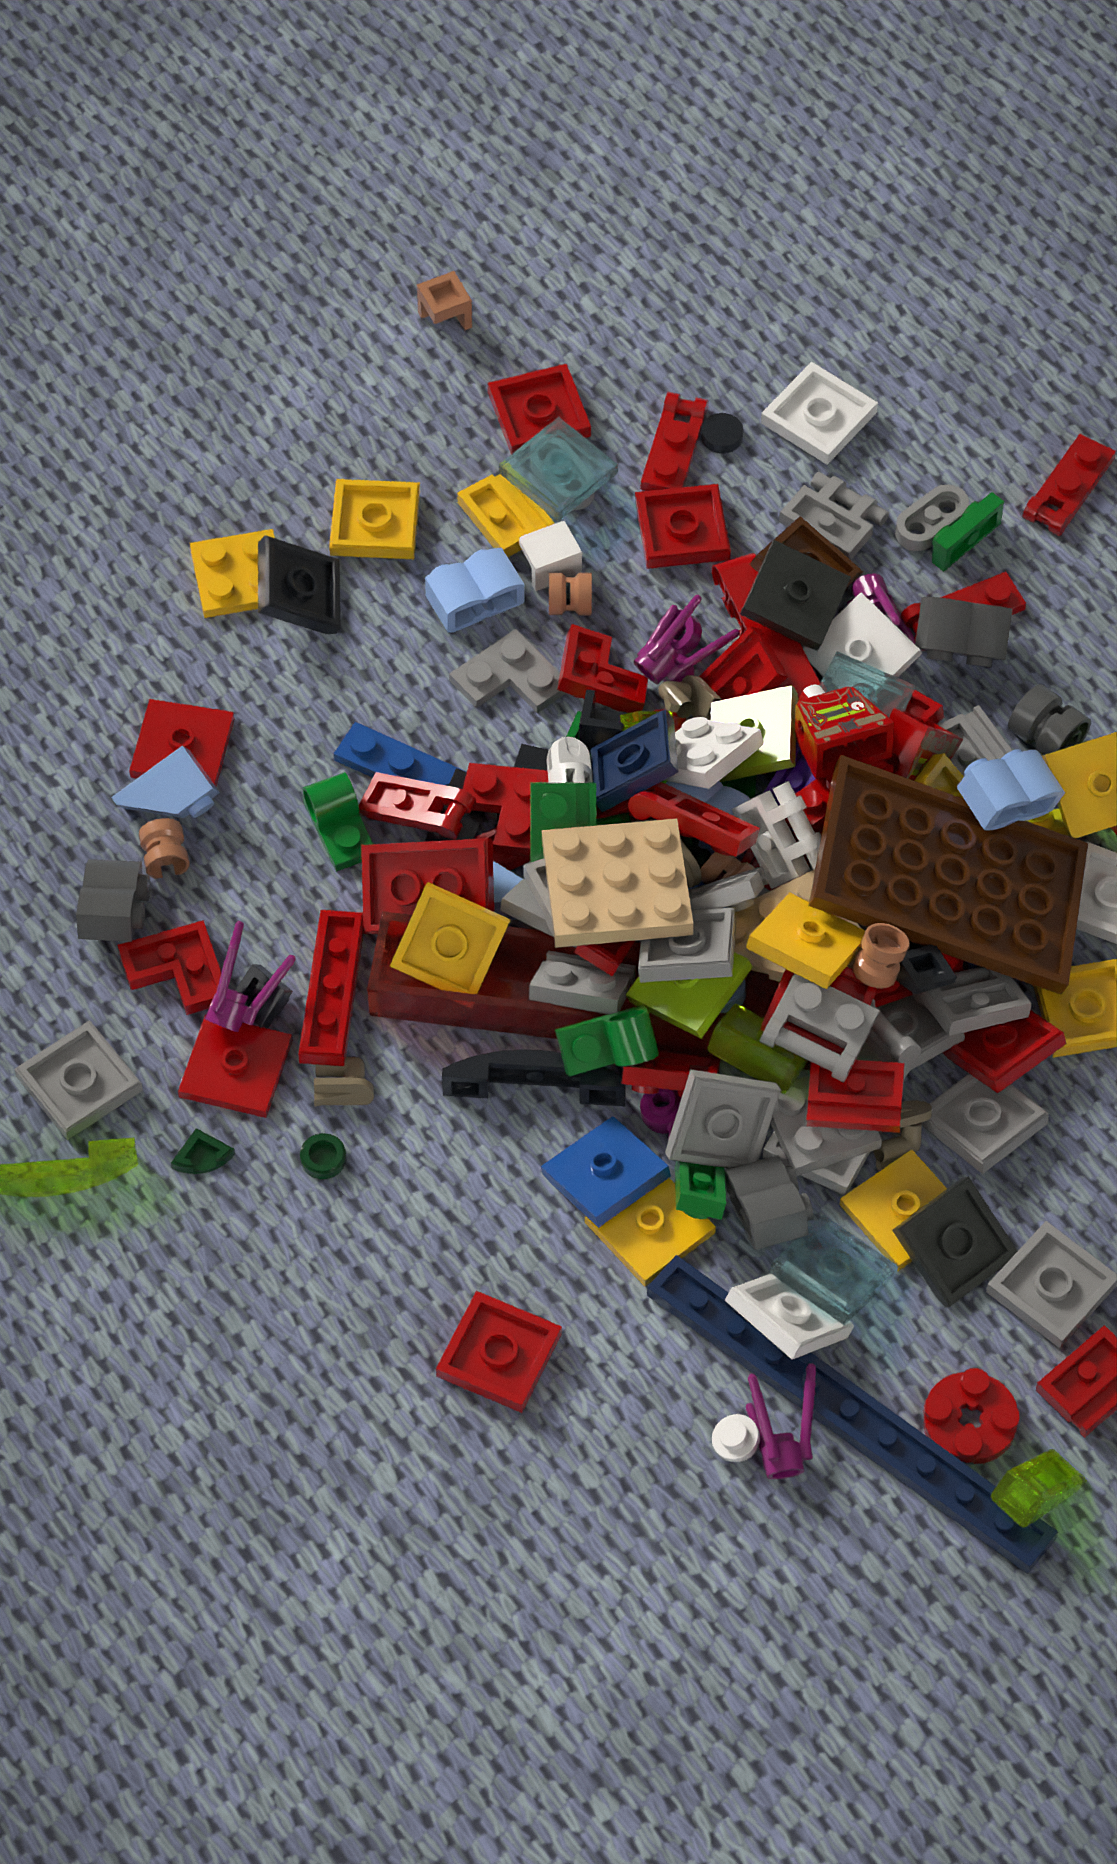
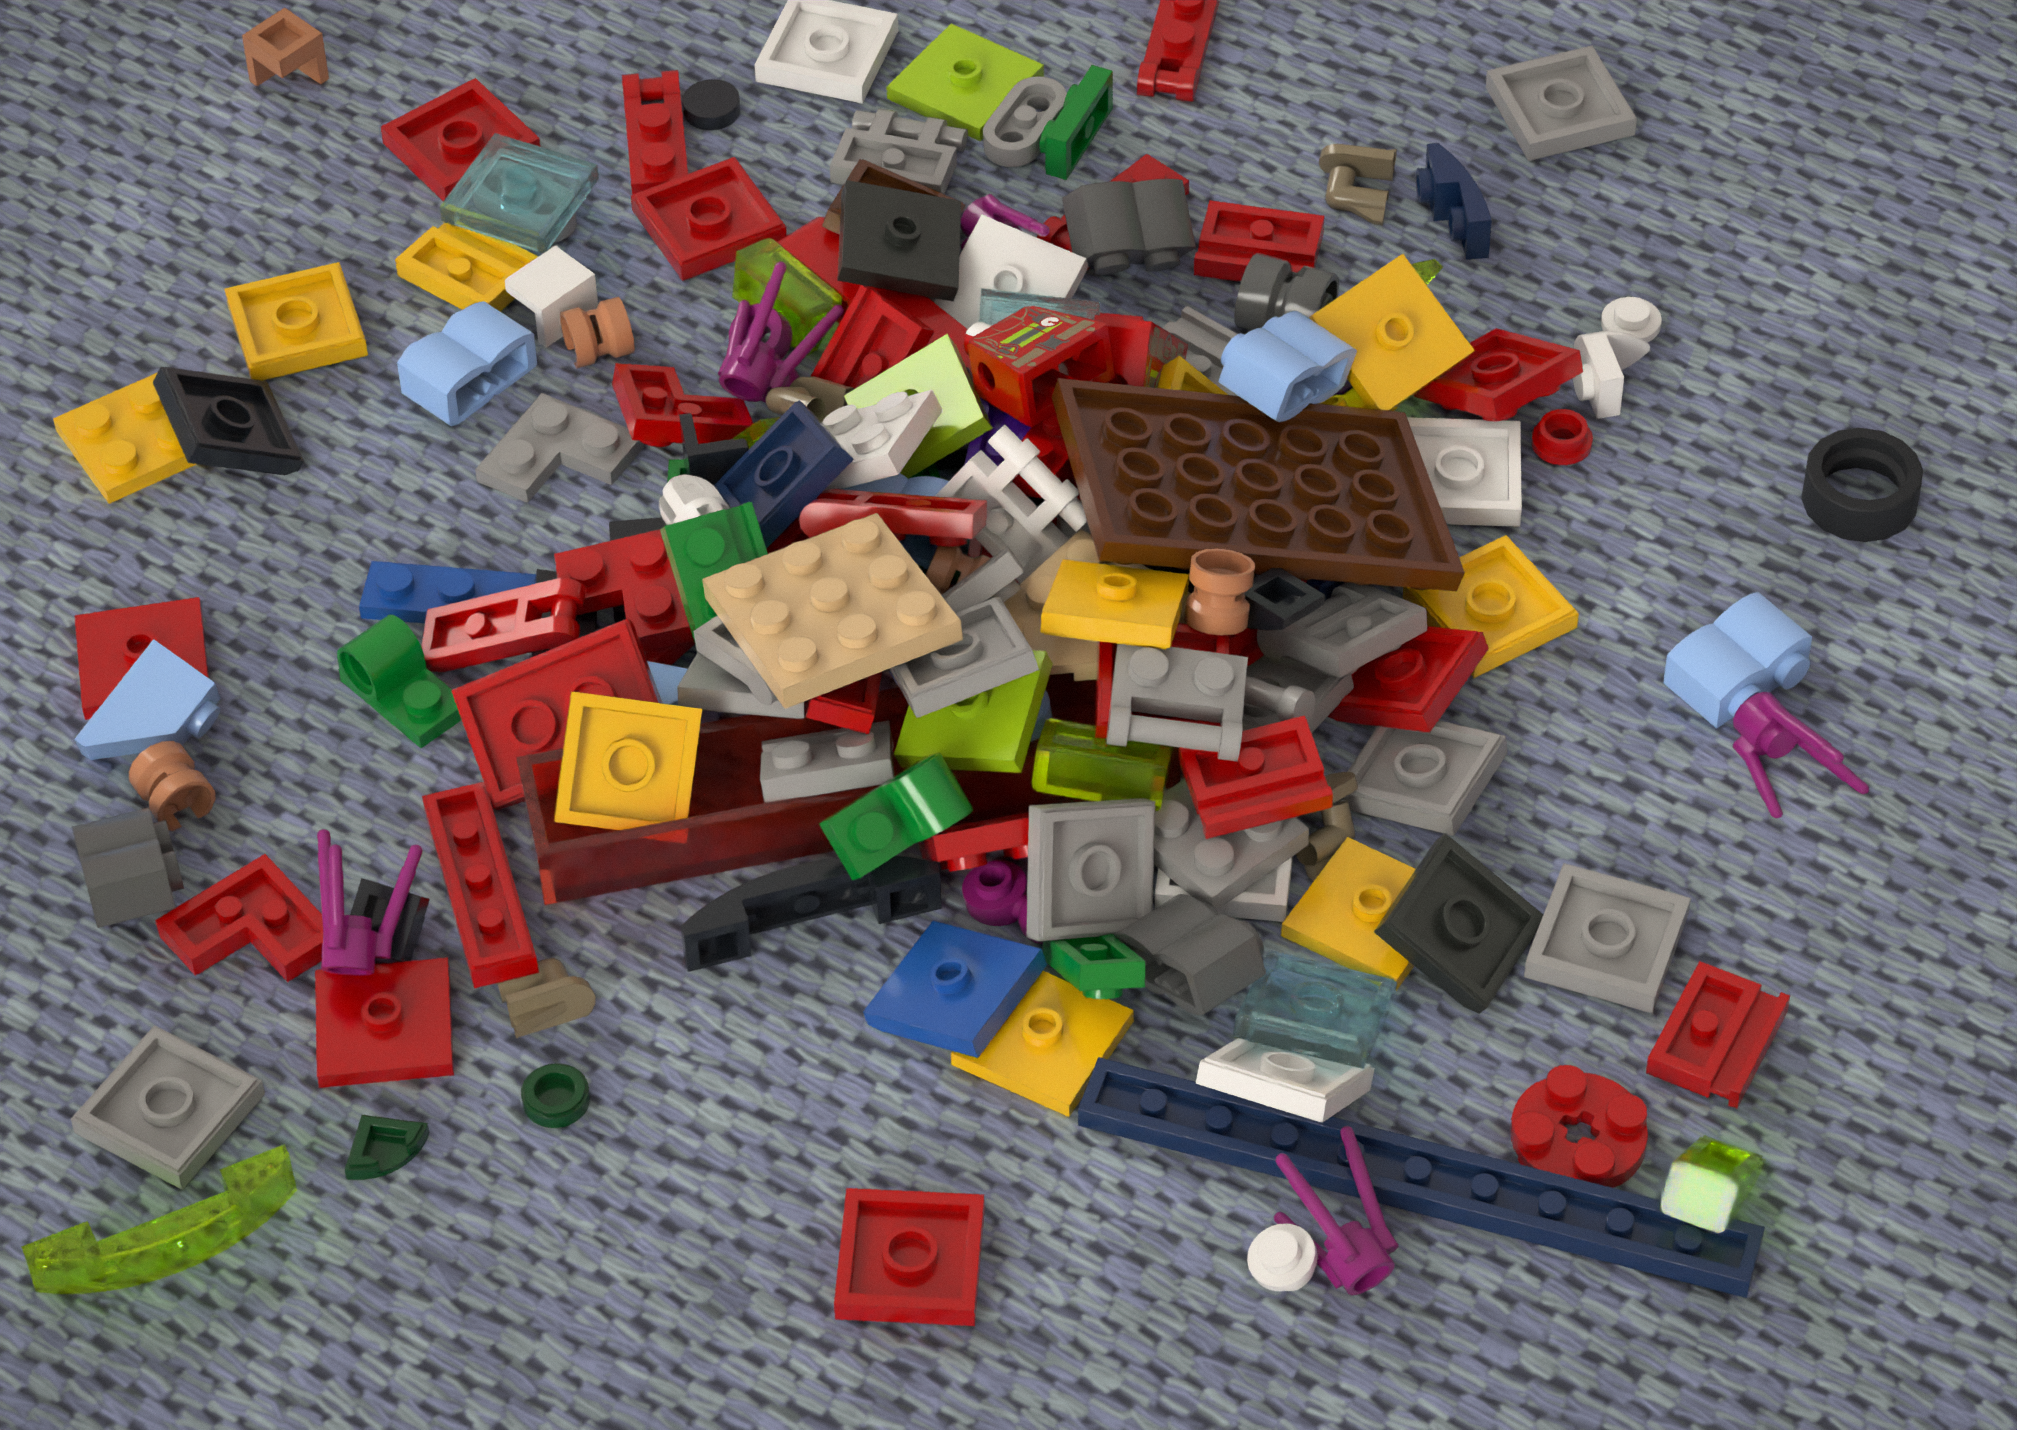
camera: 20 degrees left, 10 degrees down
none -> clear neon green slope [732,238,842,356]
none -> lime plate [886,23,1044,141]
none -> red plate [1194,200,1325,282]

